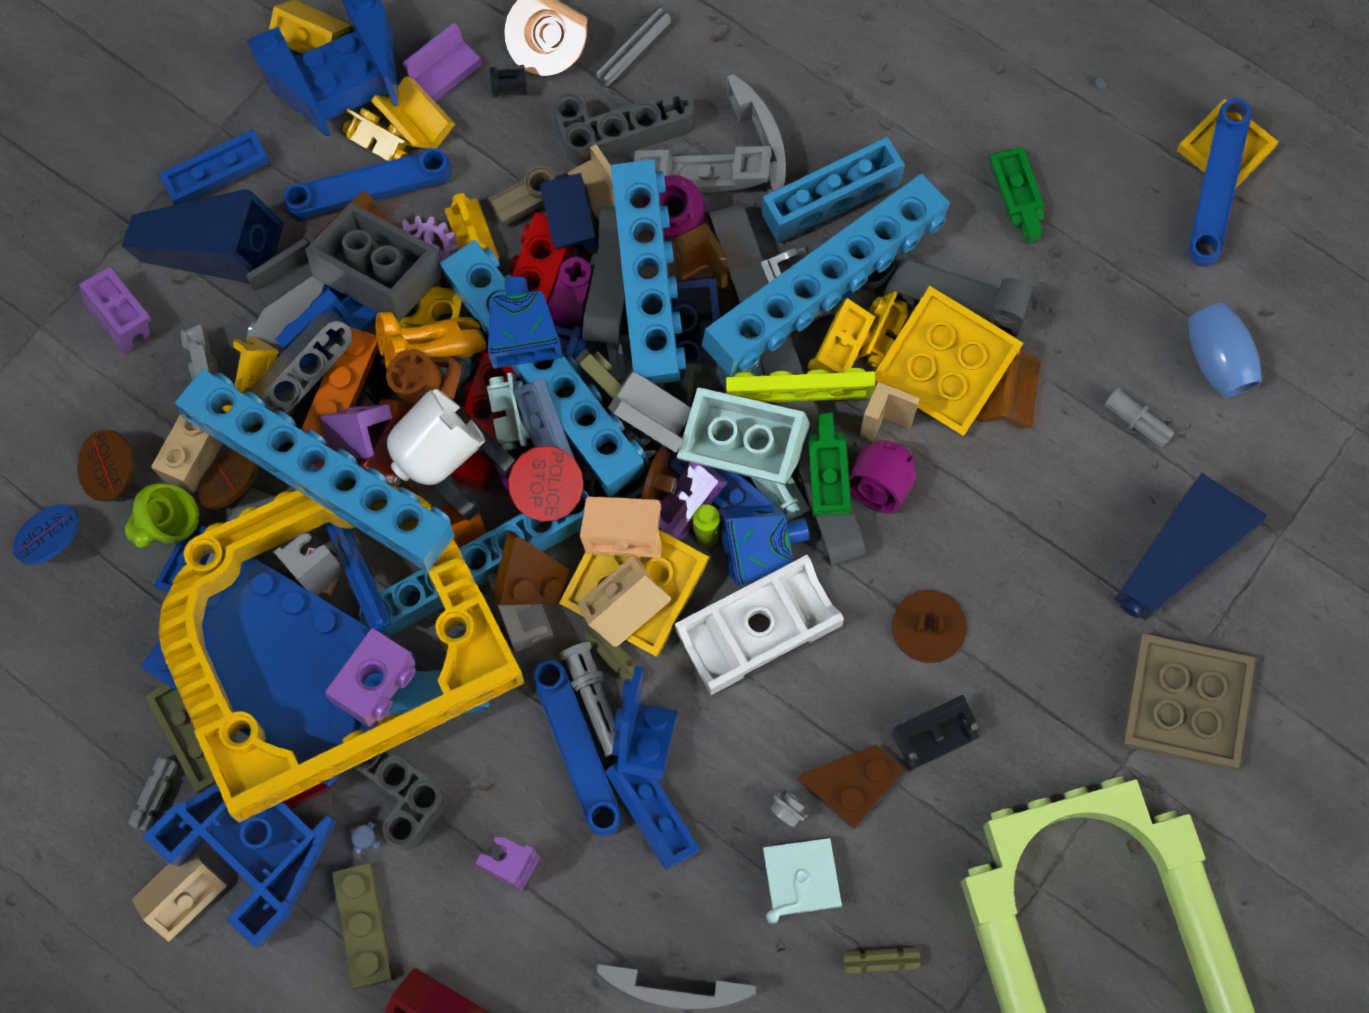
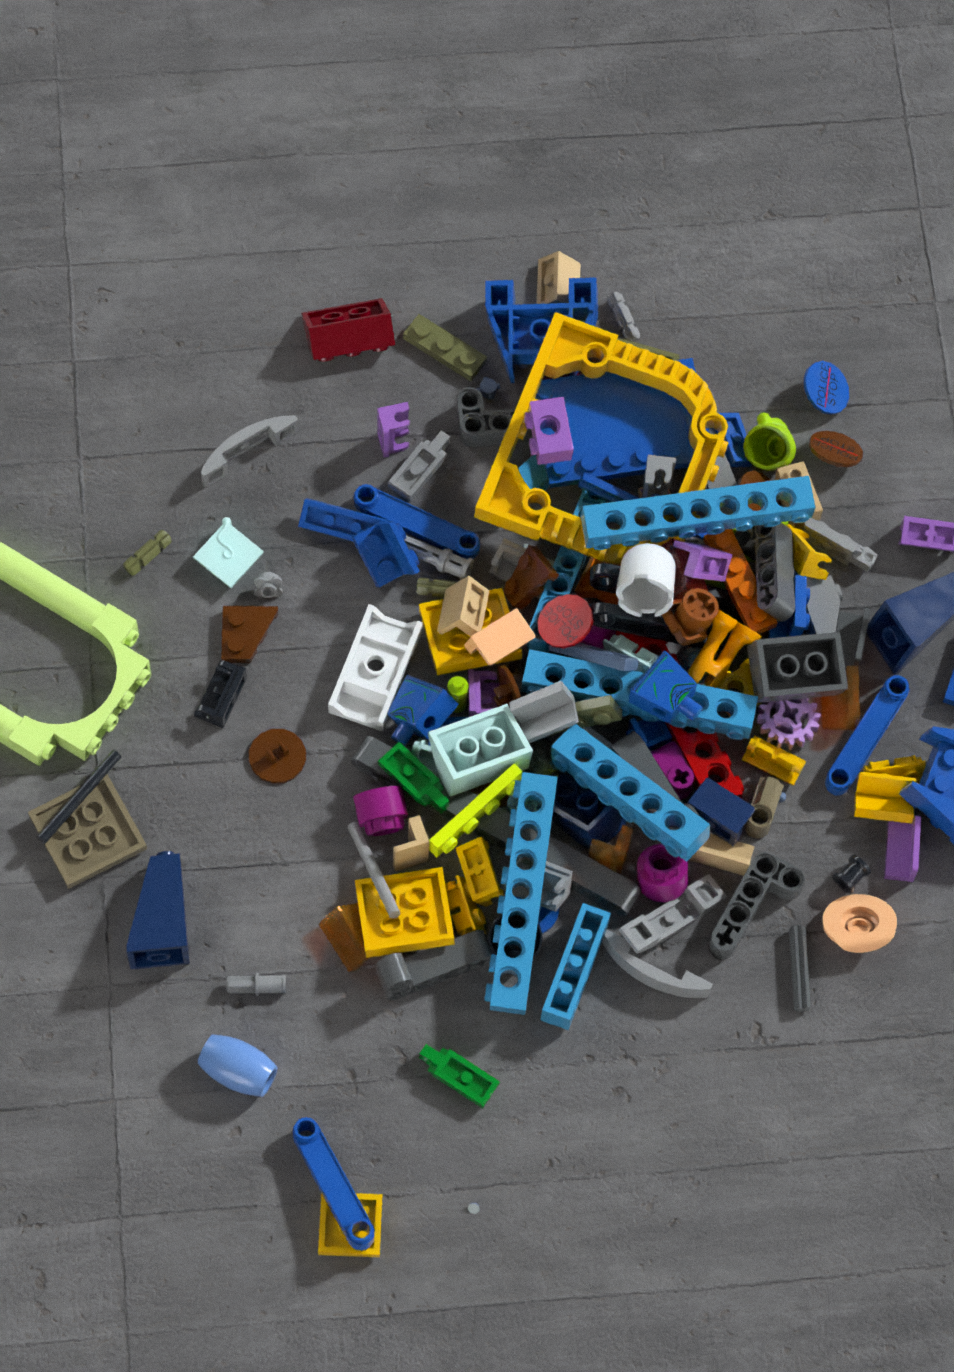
camera: 130 degrees right, 5 degrees down
none -> black bar [37,749,122,844]
none -> light grey bar [347,822,401,919]
none -> light grey hinge [388,431,450,502]

